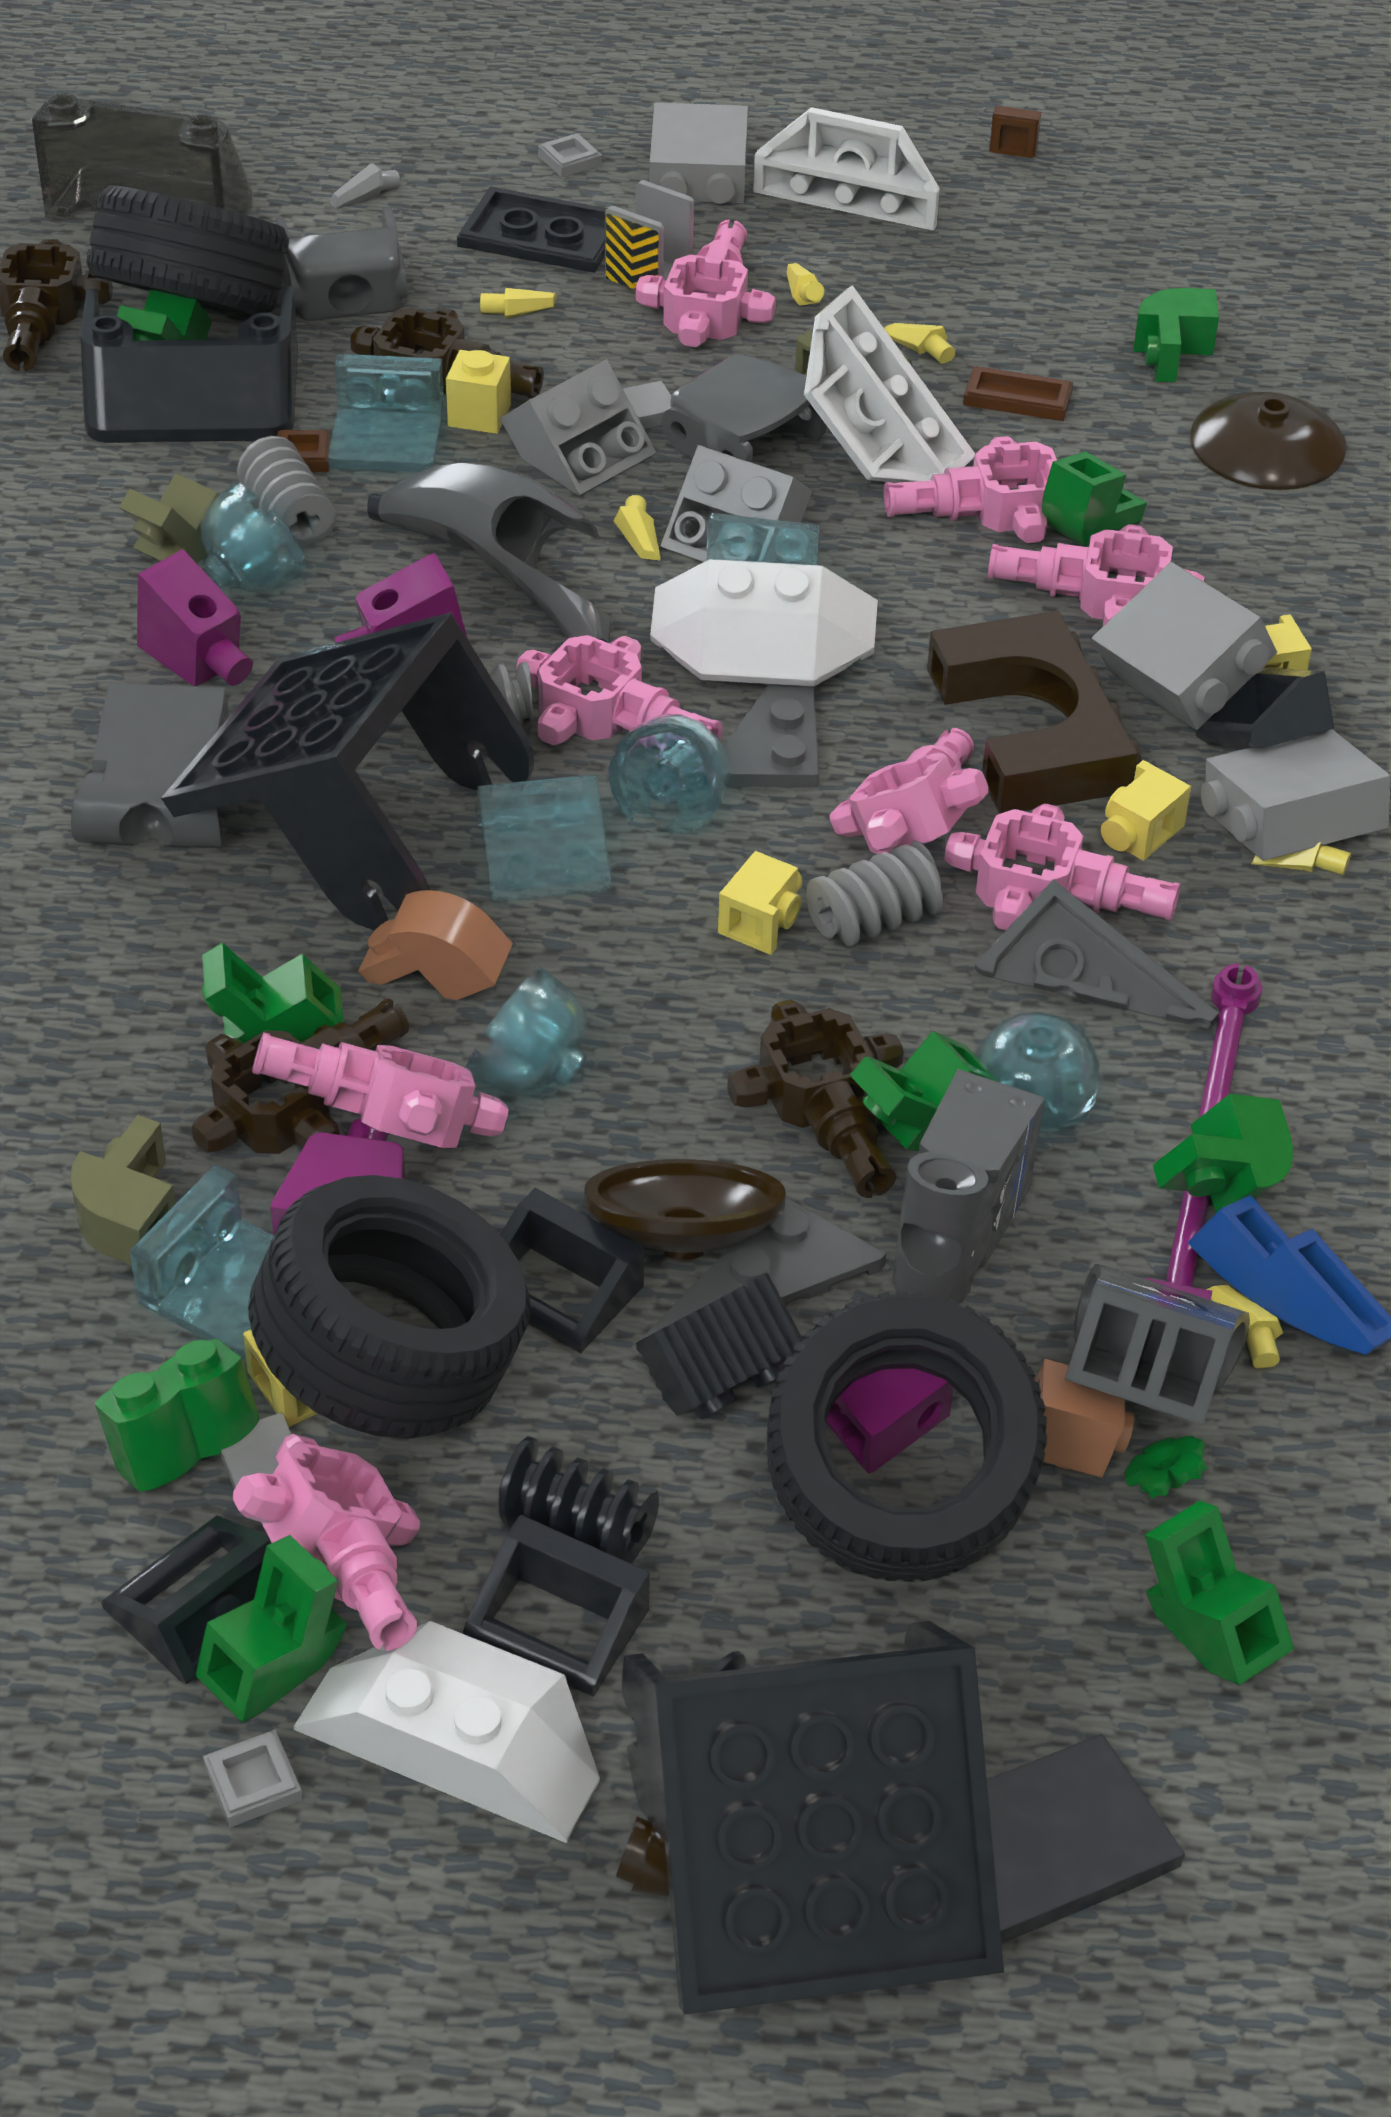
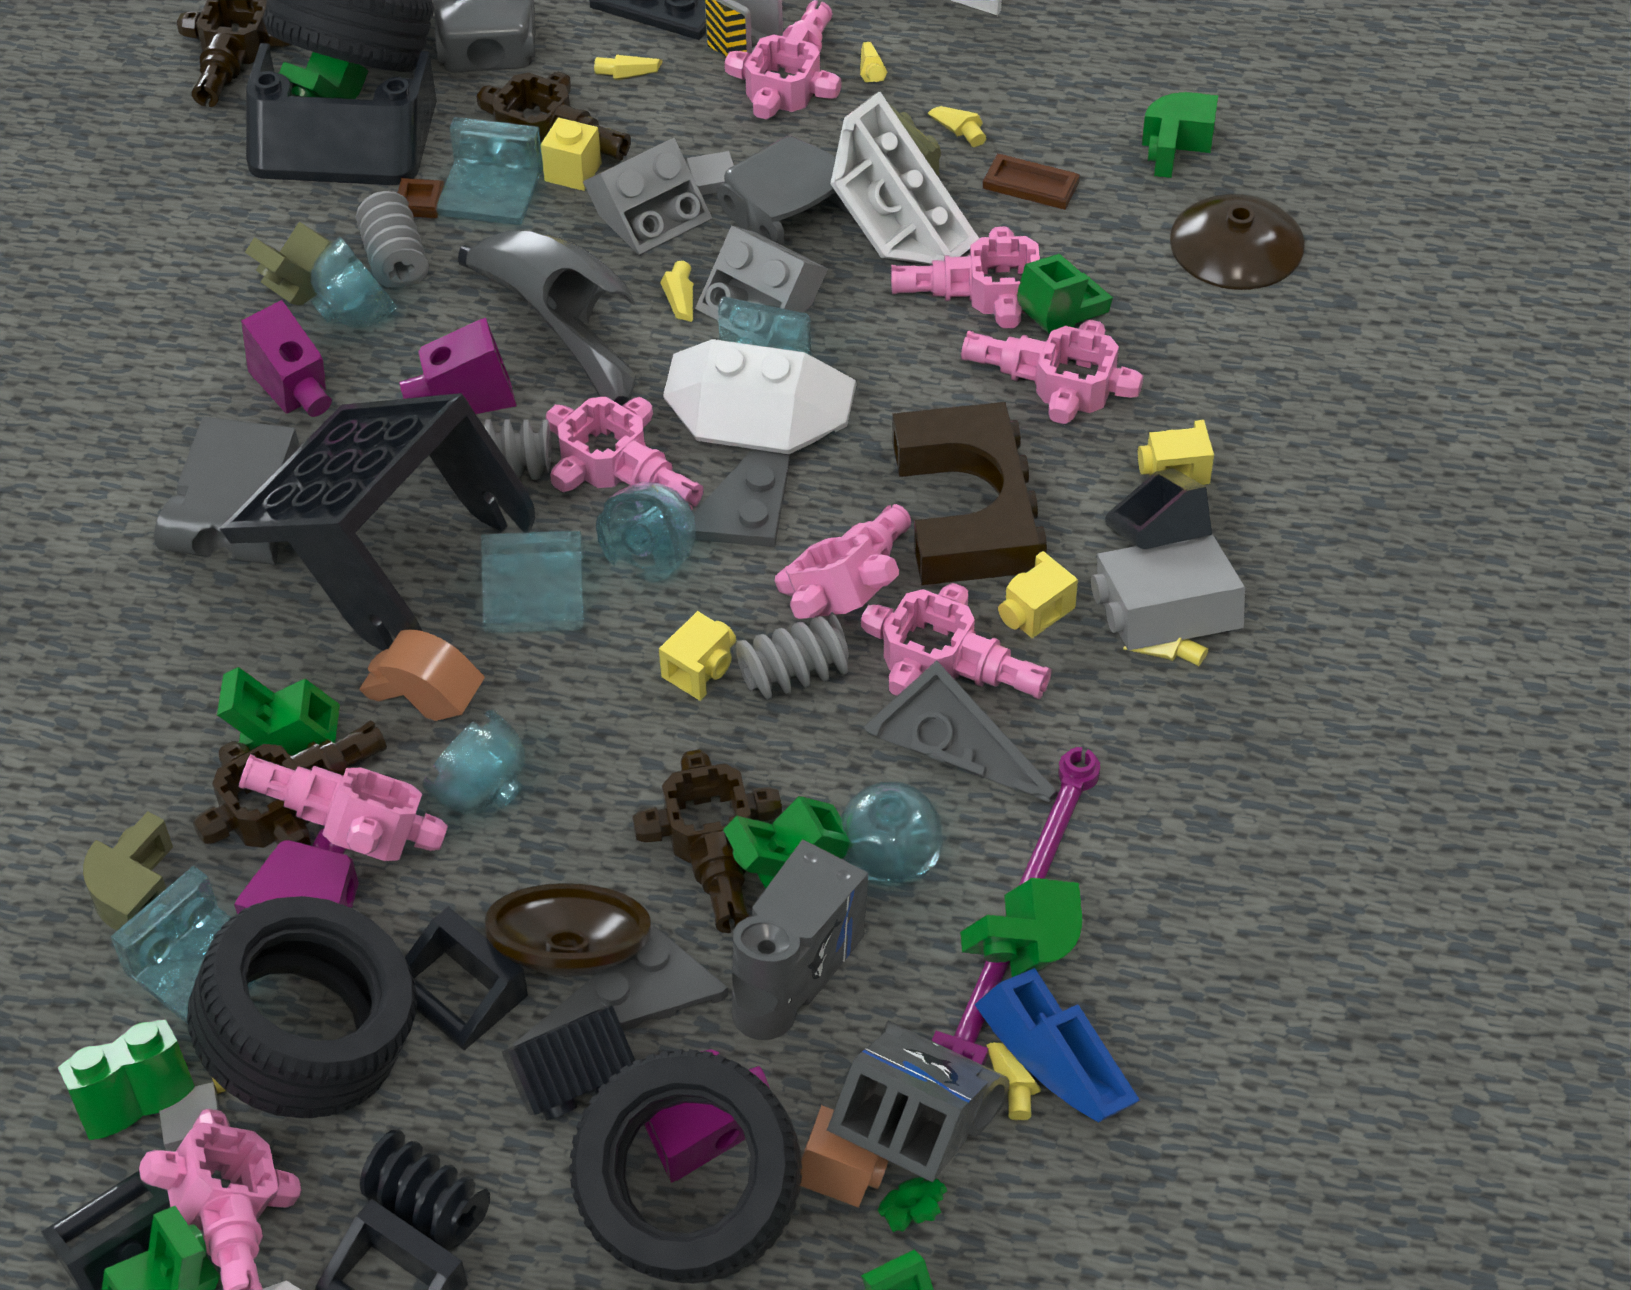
camera: 10 degrees right, 5 degrees up
light grey brick [1091,562,1277,730] -> none

